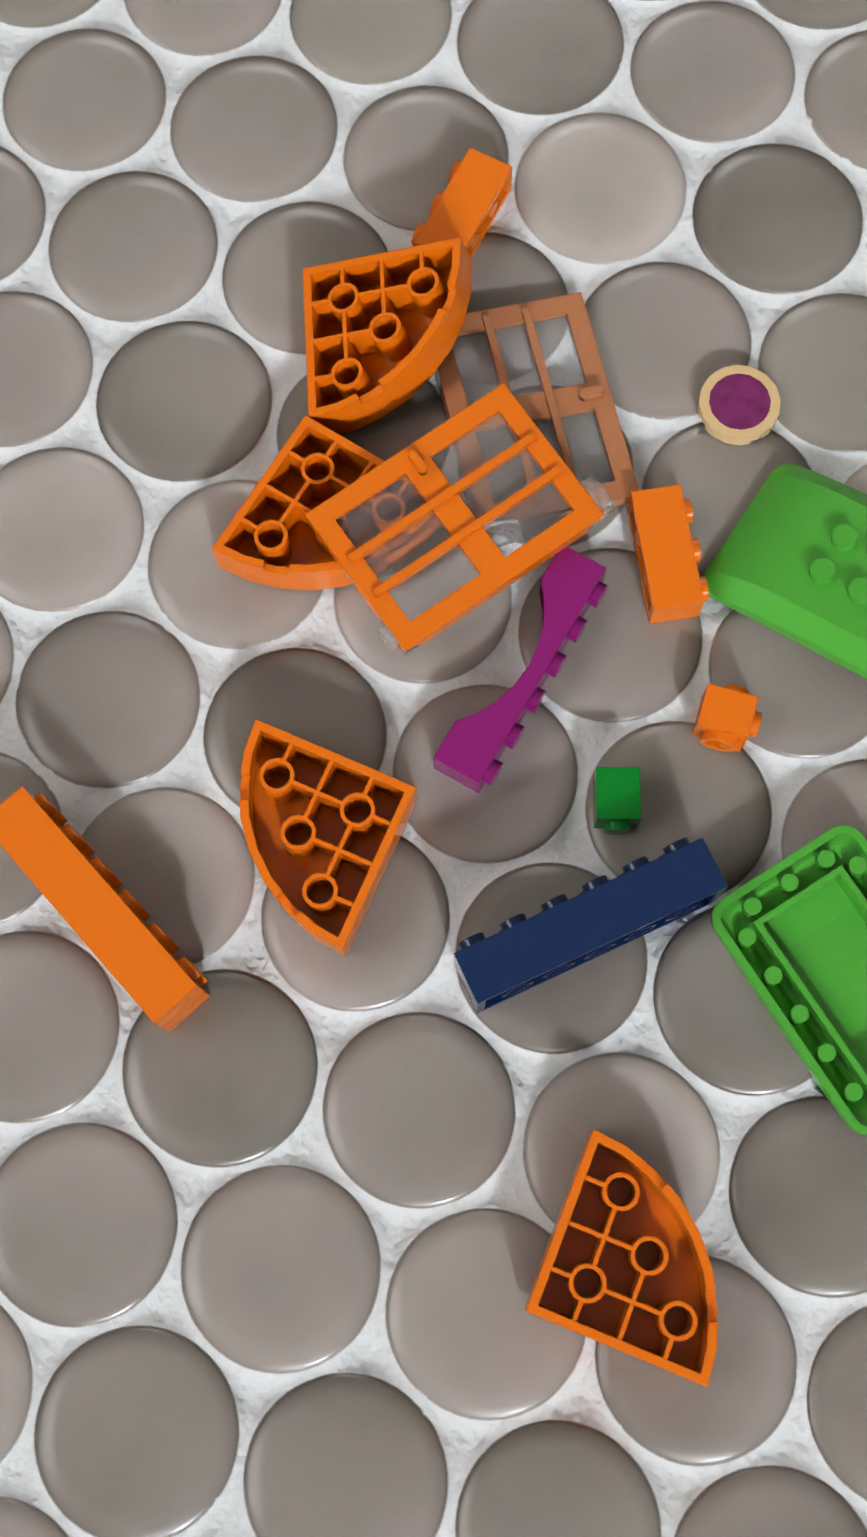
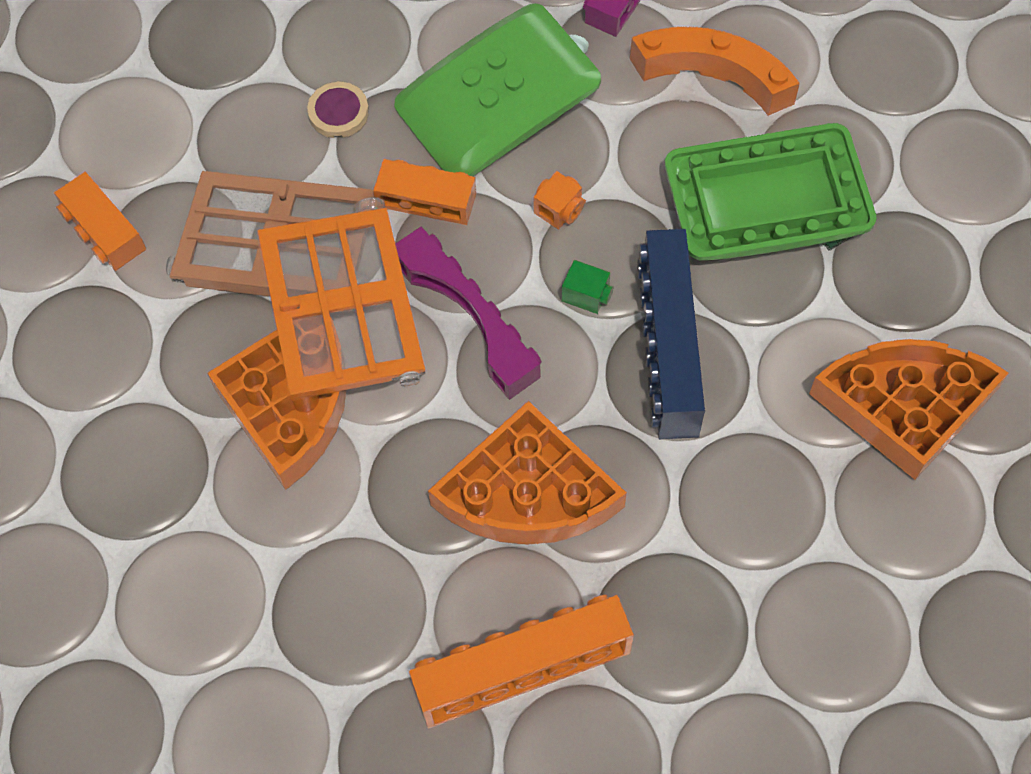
camera: 70 degrees left, 10 degrees down
orange brick [303,237,473,435] -> none

